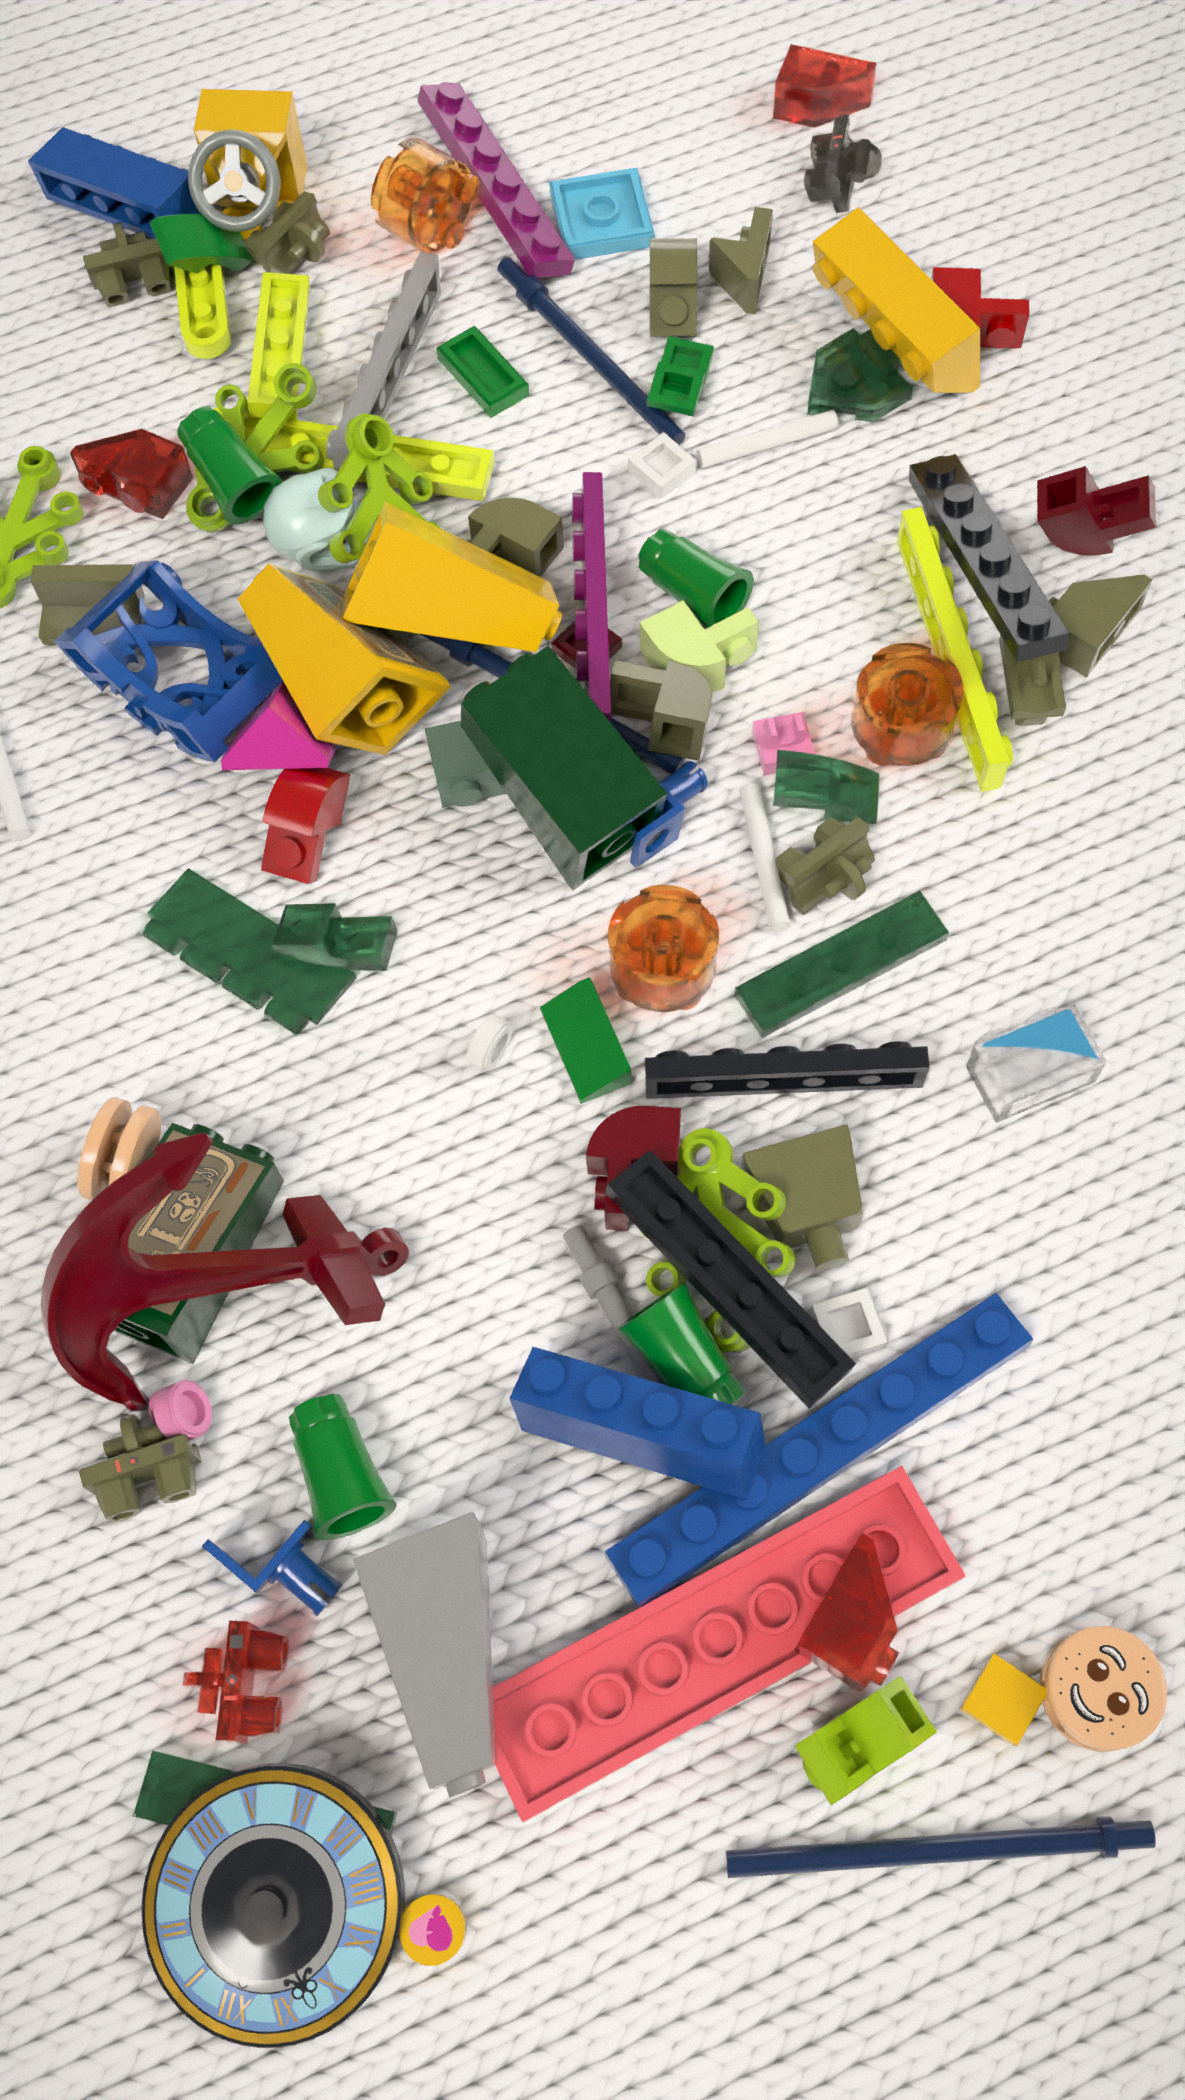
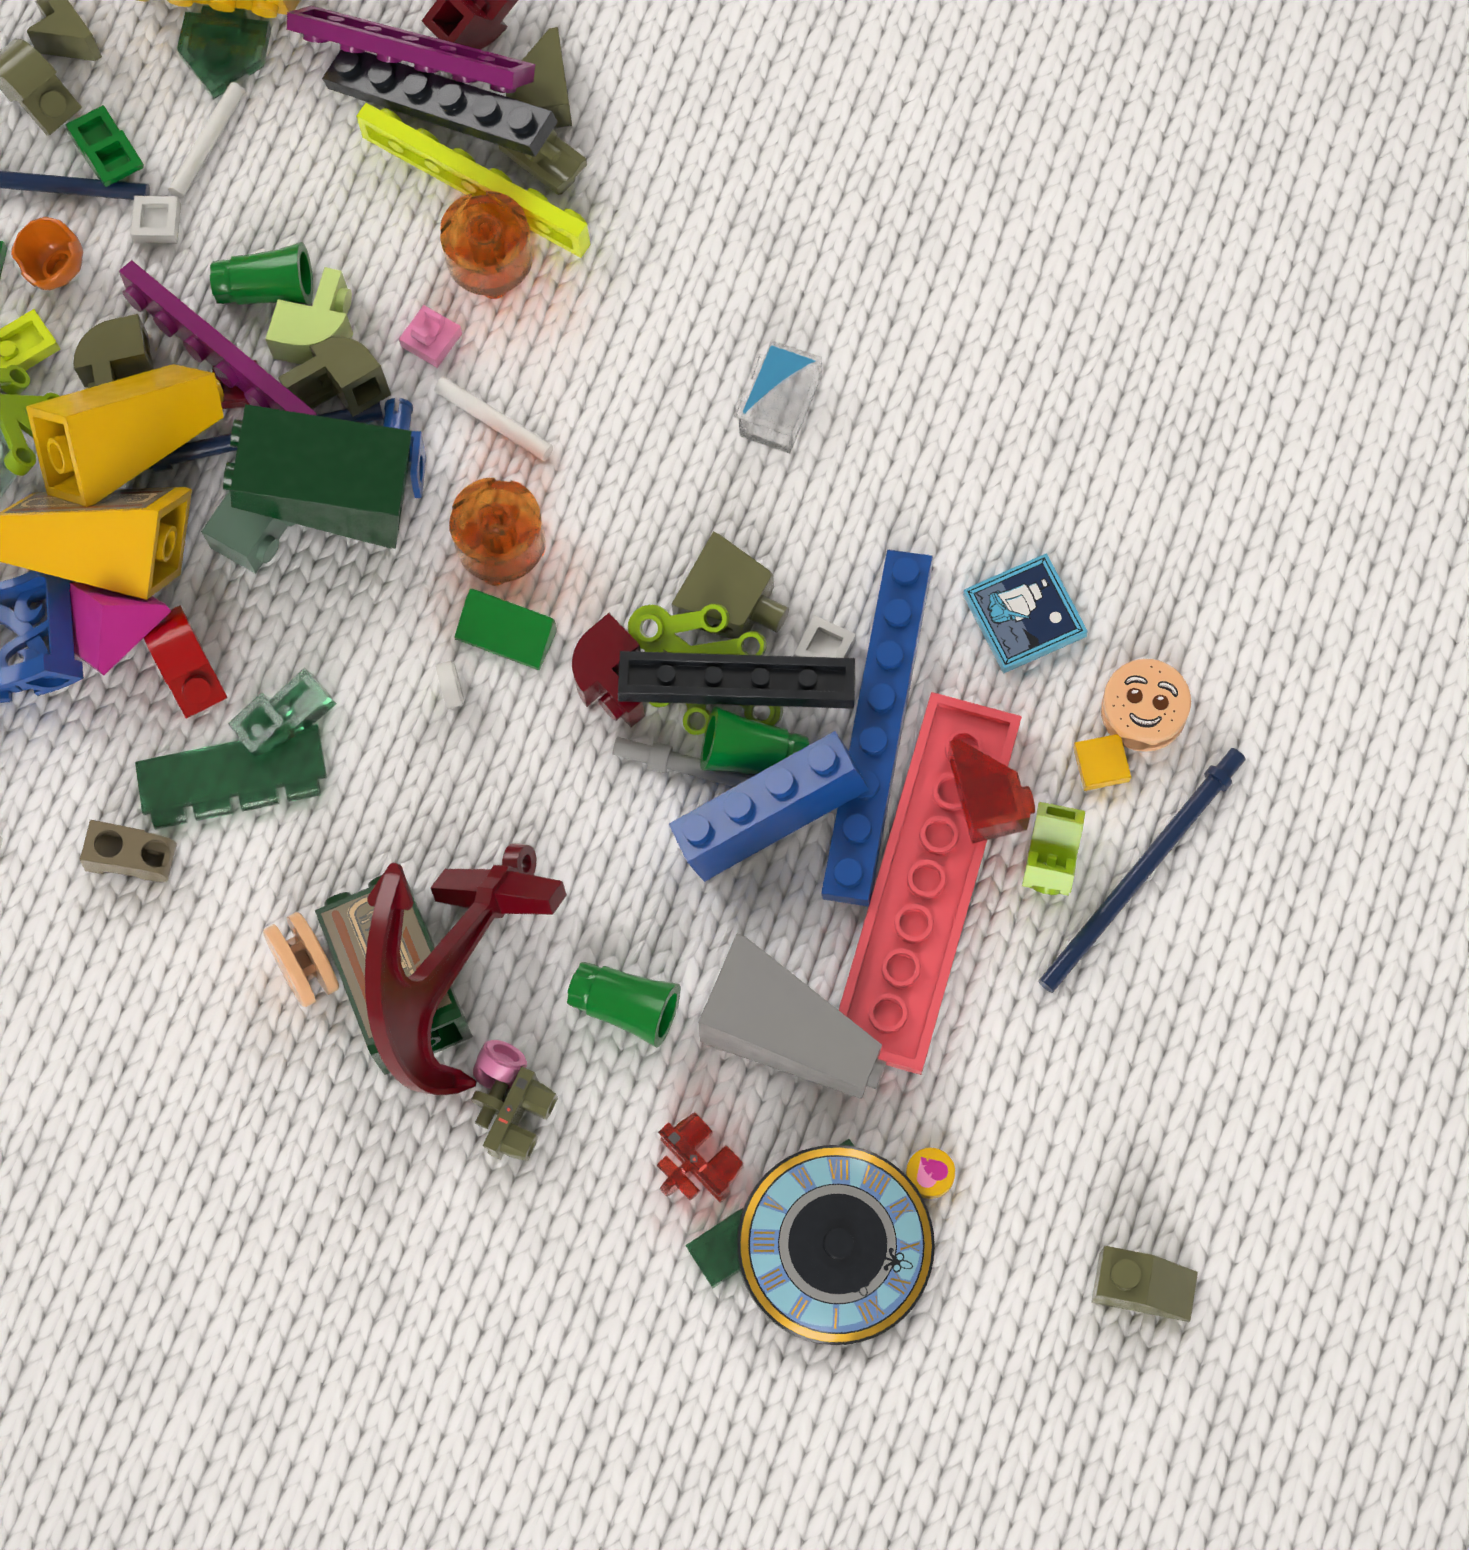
camera: 45 degrees left, 5 degrees up
blue bracket [202,1520,343,1616] -> none
black plate [645,1041,930,1099] -> none
clear green tile [734,891,949,1038] -> none
clear green slope [773,750,879,824] -> none
olive hips [775,817,875,915] -> none
none -> orange hair [11,216,83,290]
none -> dark tan leg [80,819,177,882]
none -> magenta plate [286,5,535,93]
none -> tile [963,553,1088,674]

